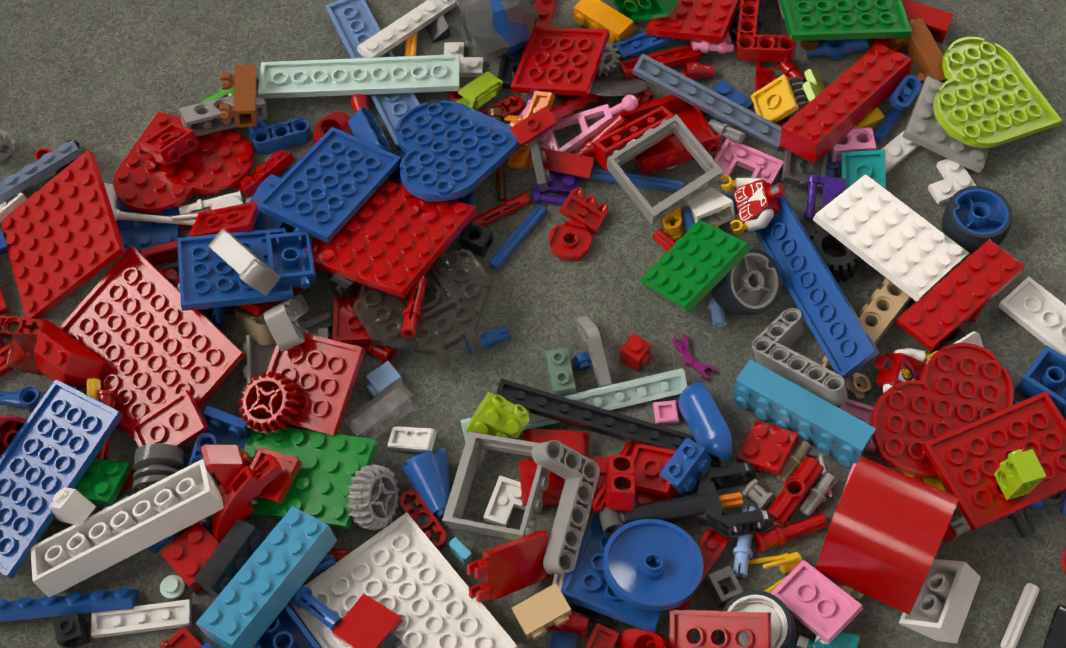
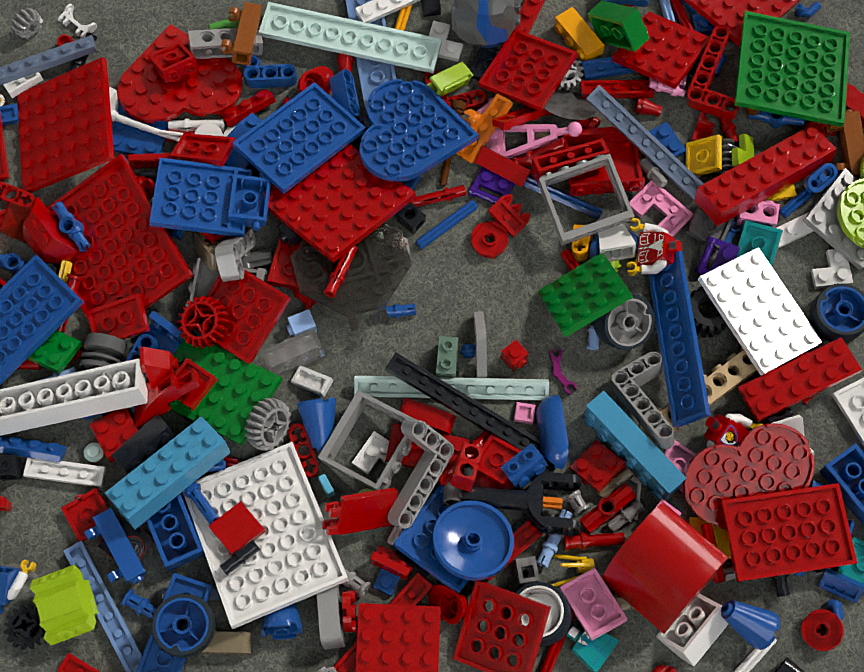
camera: 10 degrees right, 10 degrees up
white slope [49,487,96,526] -> none
light grey beam [208,228,281,296] -> none
lime plate [466,392,529,439] -> none
red plate [510,106,558,147] -> none
tan brick [512,583,572,639] -> none
dark grey plate [529,135,551,192] -> none
tan plate [845,372,871,399] -> none
lime brick [994,449,1046,500] -> none
none -> blue pin [52,201,91,252]
none -> white piece [58,4,97,39]
none -> blue cone [721,600,780,650]

